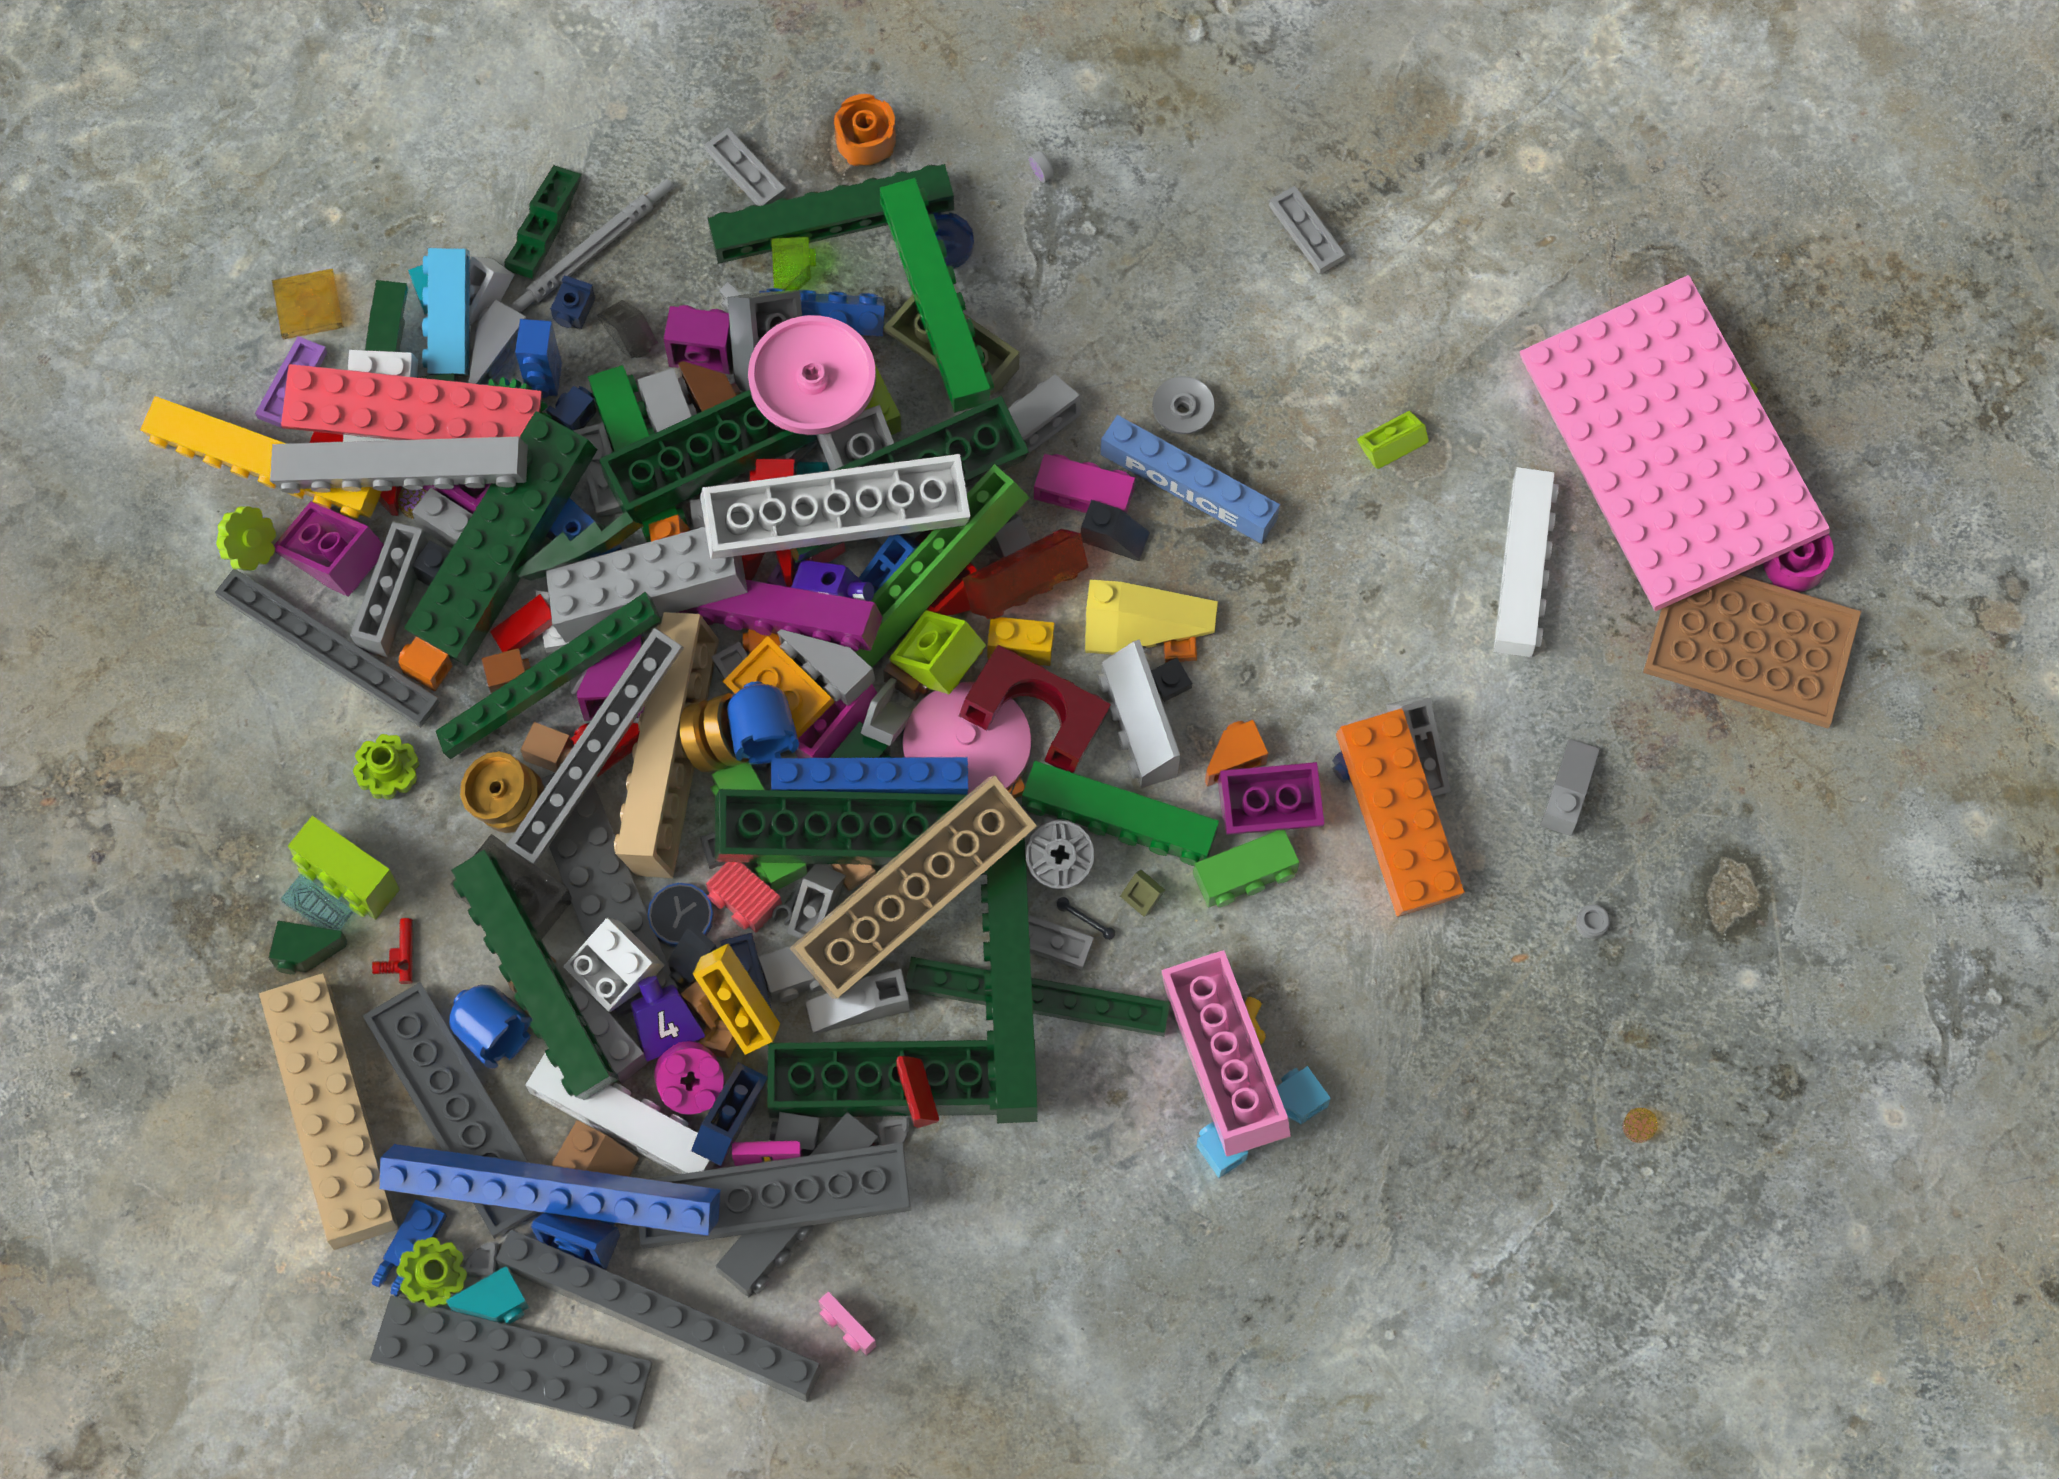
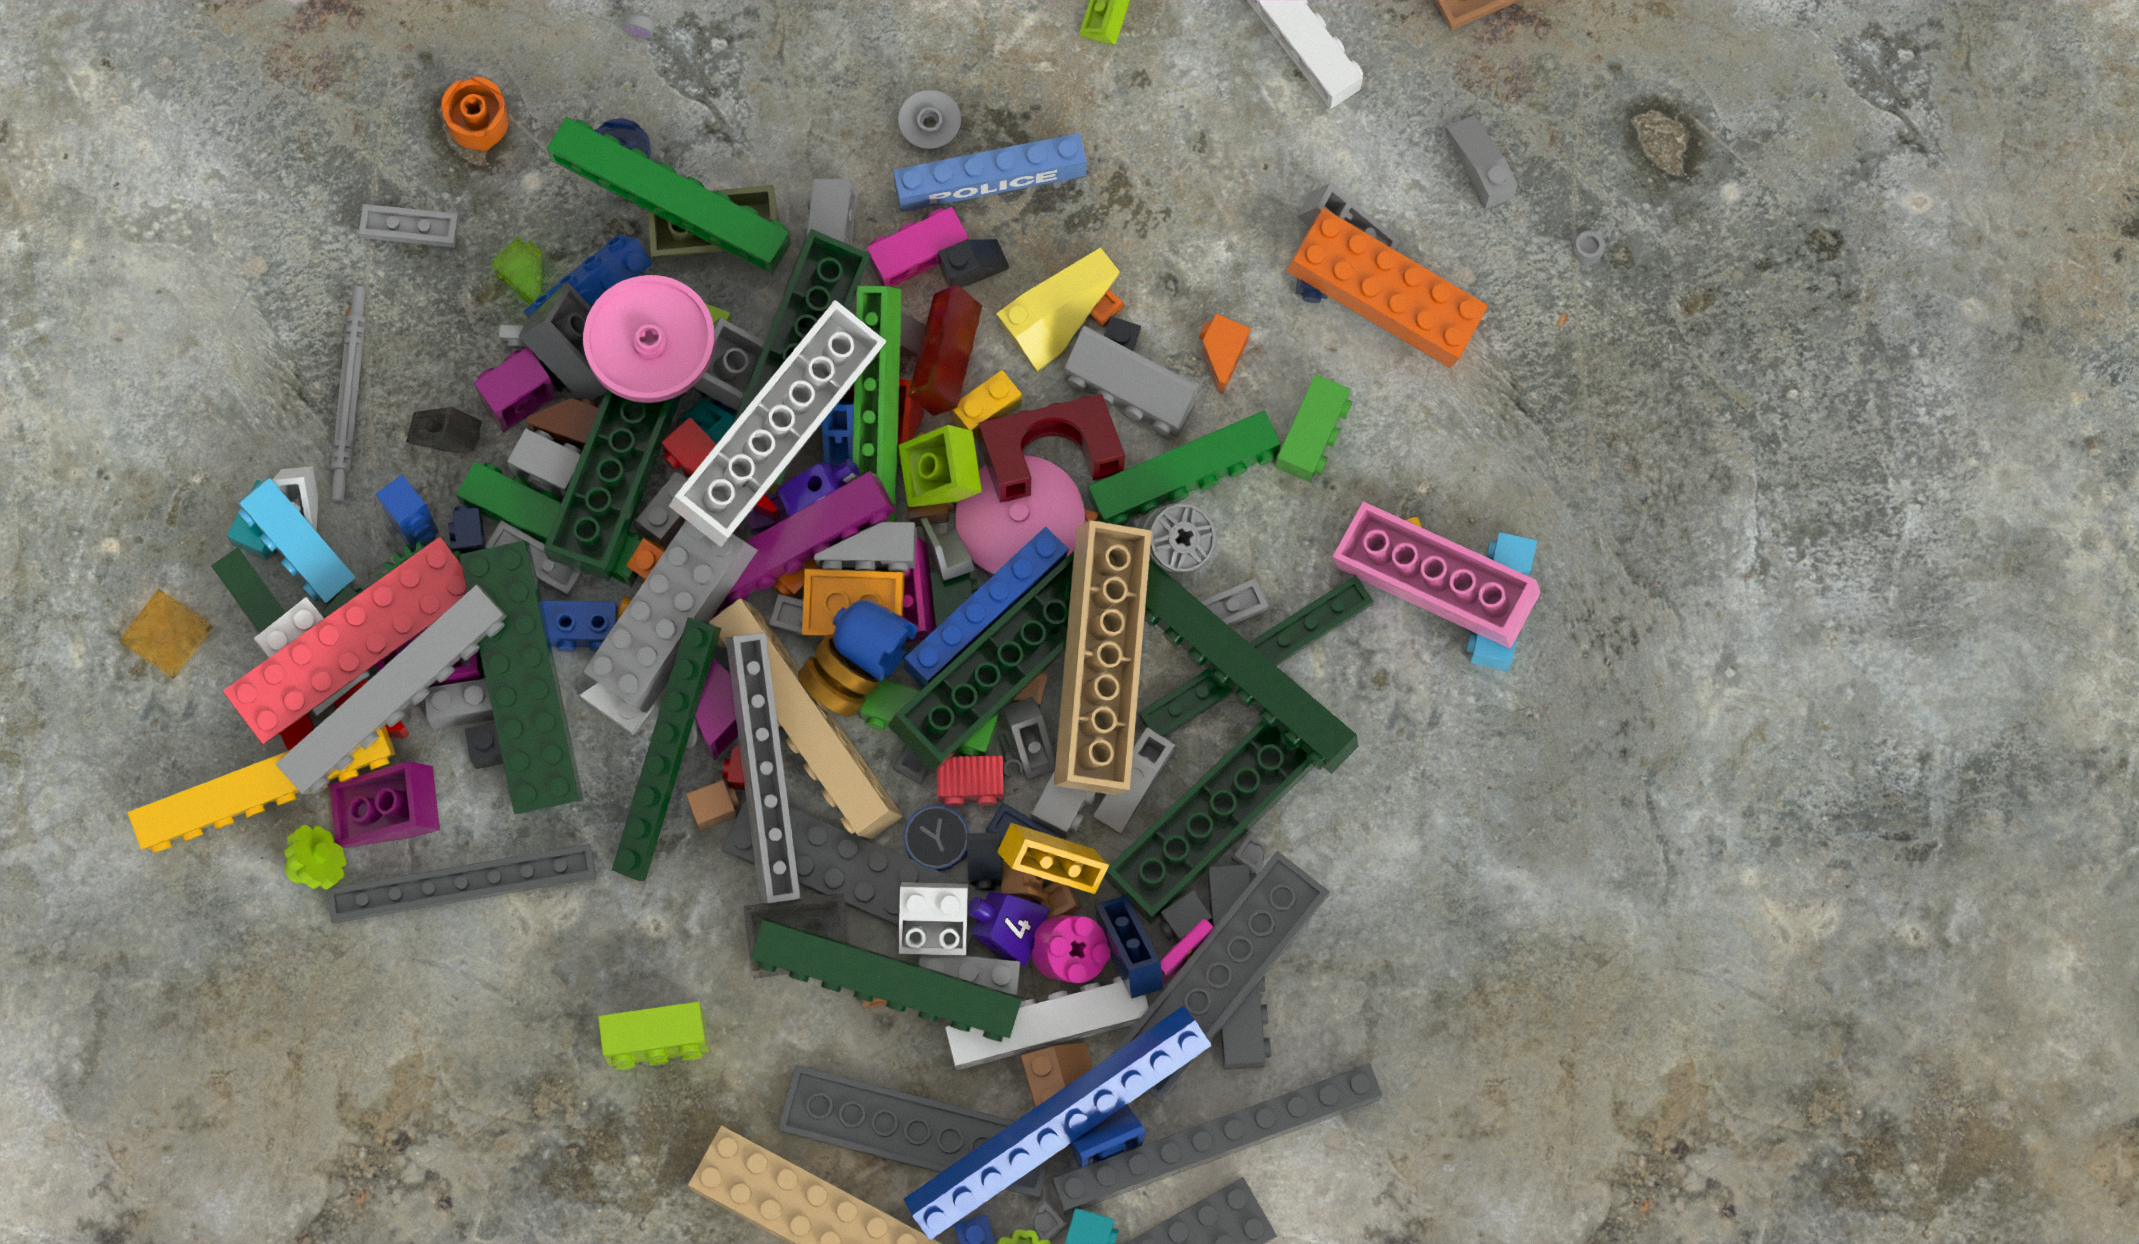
camera: 45 degrees left, 5 degrees up
medium lavender plate [255,336,328,429] -> none
dark green slope [268,920,347,975] -> none
clear light blue tile [280,874,353,931] -> none
light grey brick [350,522,428,657] -> none
lime plant [353,734,420,800] -> none
red hose [372,918,413,984] -> none
clear yellow tile [398,488,427,519] -> none
orange brick [398,636,453,691] -> none
blue cylinder [449,984,533,1068] -> none
pearl gold wheel [460,751,545,833] -> none
light grey slope [468,299,527,385] -> none
dark orange brick [482,648,531,694] -> none
red tile [490,594,552,653] -> none
dark green slope [504,165,582,279] -> none
dark green slope [515,511,644,581] -> none
dark blue brick [550,275,596,329] -> none
dark green brick [708,164,954,264] -> none
bright pink plate [818,1291,876,1356] -> none
red slope [896,1056,939,1128] -> none
black hinge [1057,897,1115,940] -> none
olive plate [1120,870,1165,917] -> none
magenta slope [1218,762,1325,835] -> none
clear yellow tile [1622,1108,1658,1143] -> none

